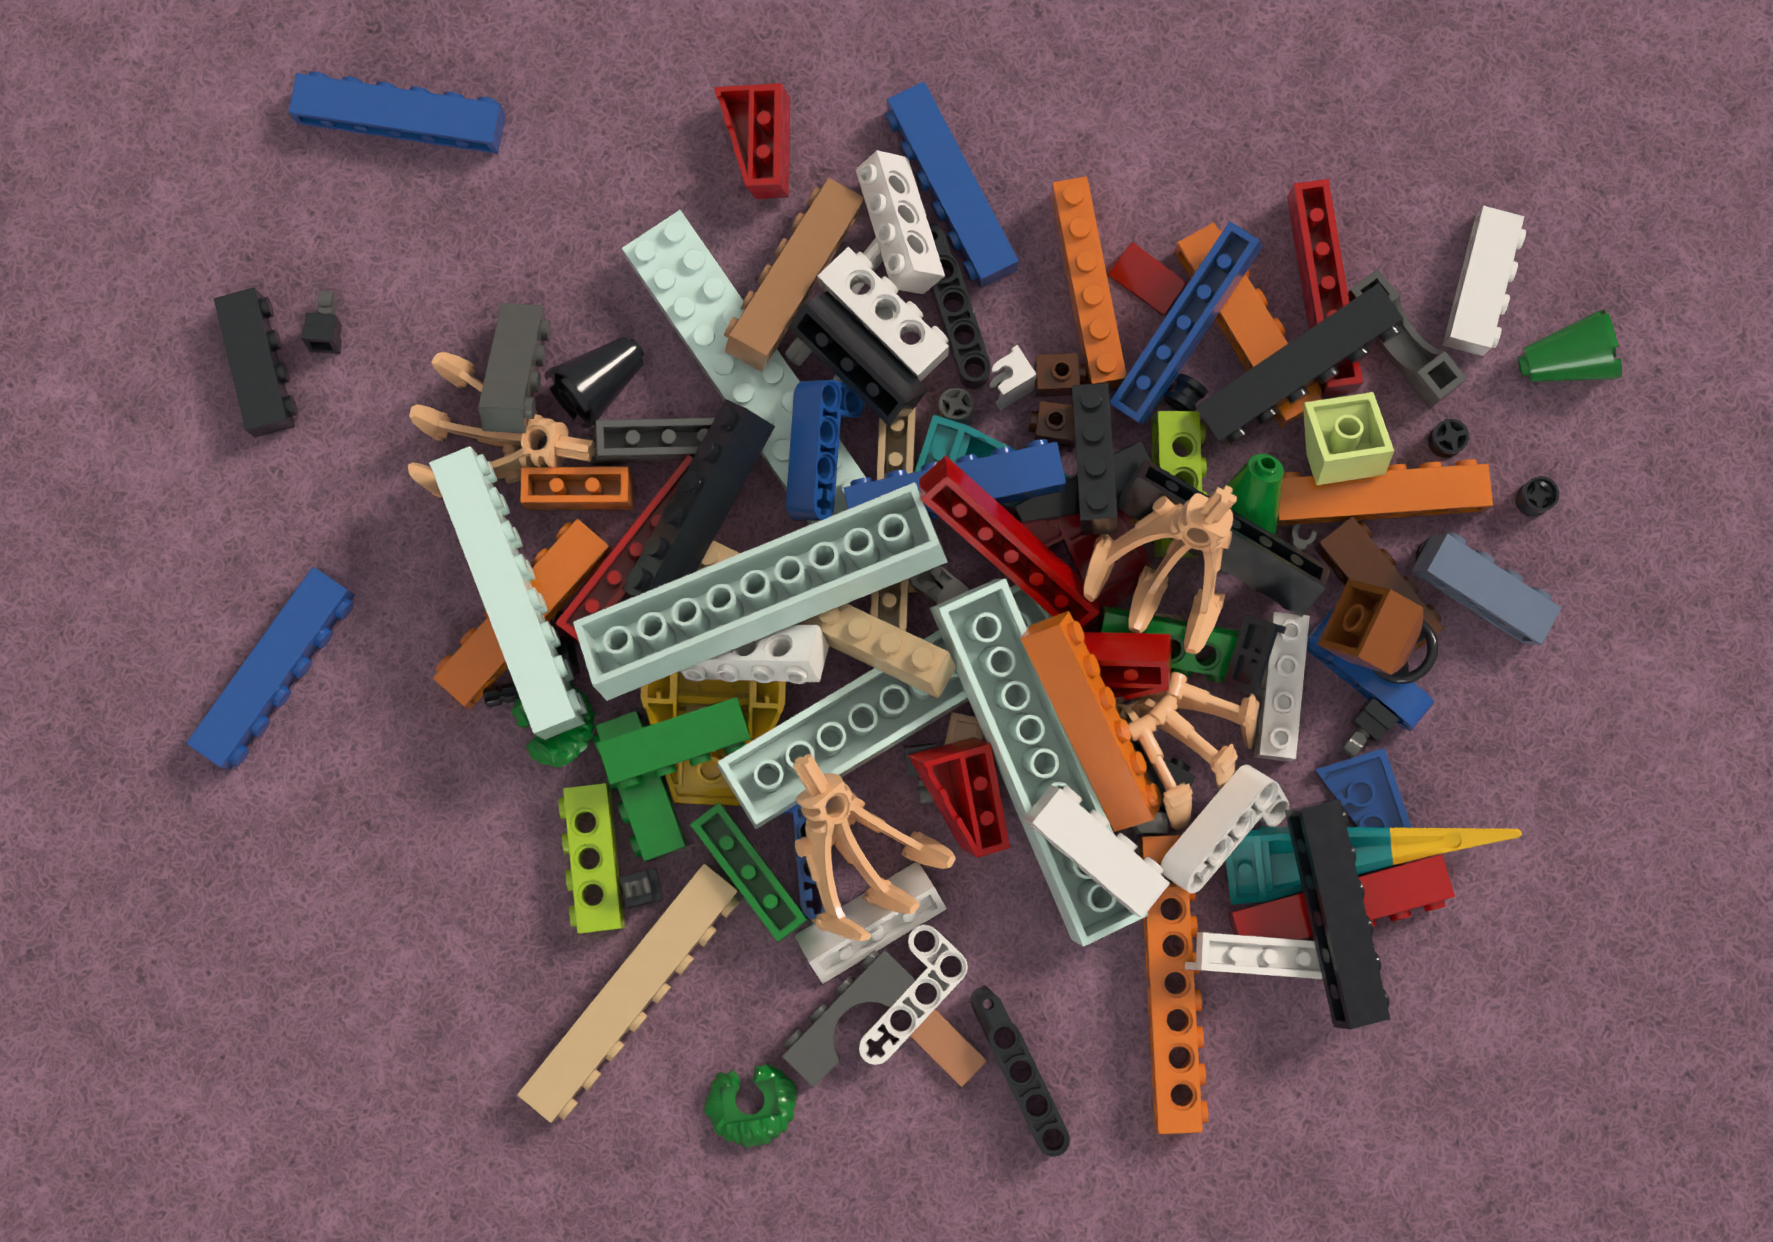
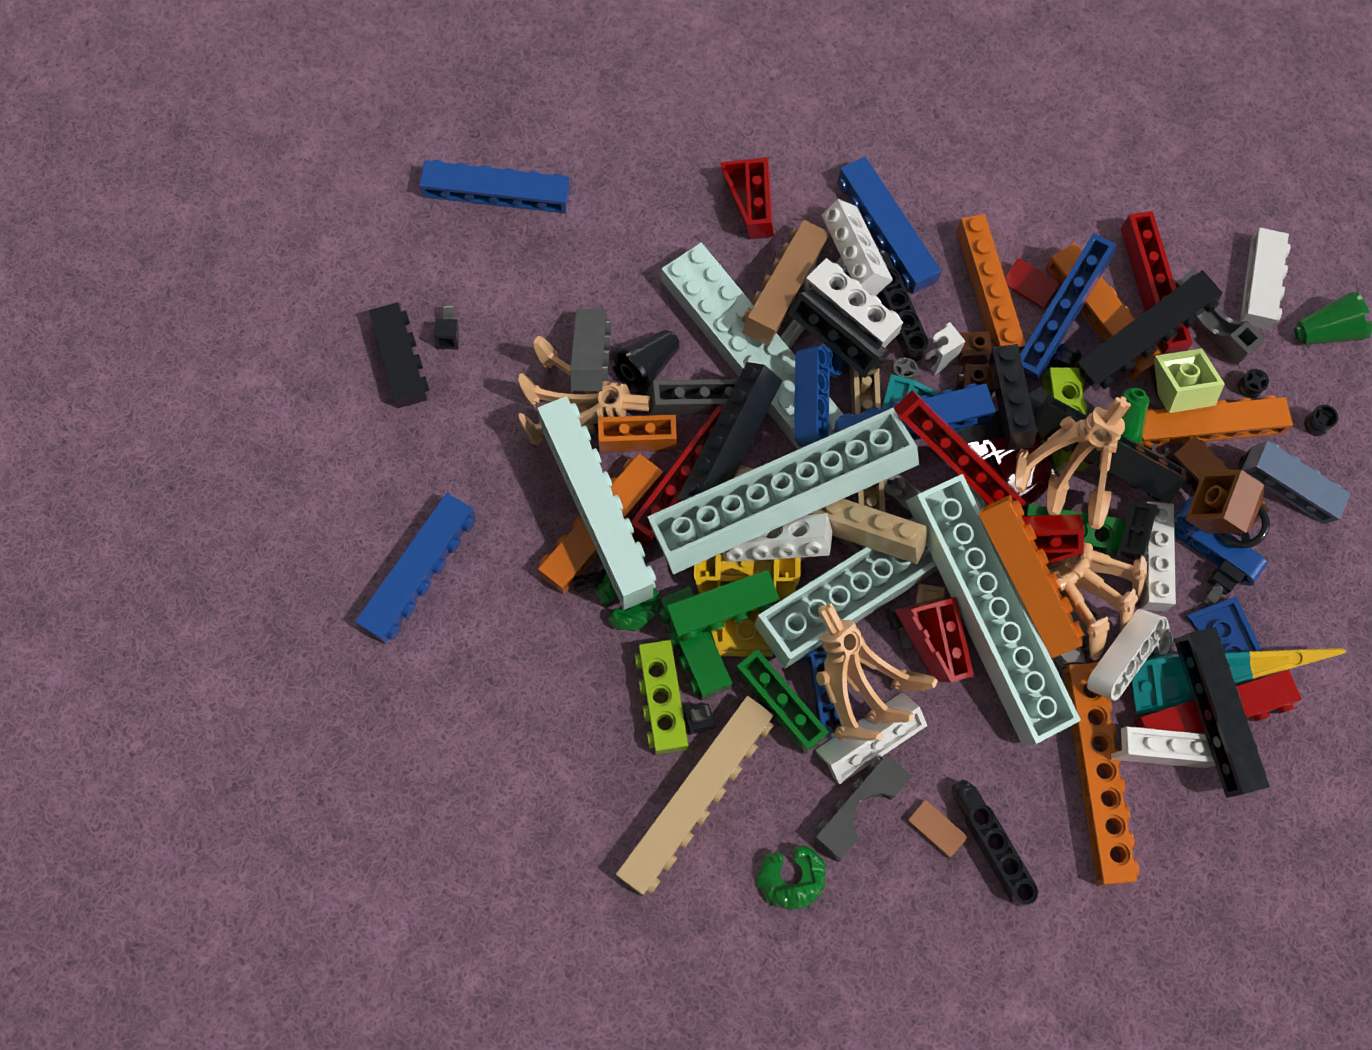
camera: 10 degrees left, 10 degrees down
white beam [859,925,968,1065] -> none
white brick [1023,785,1170,918] -> none

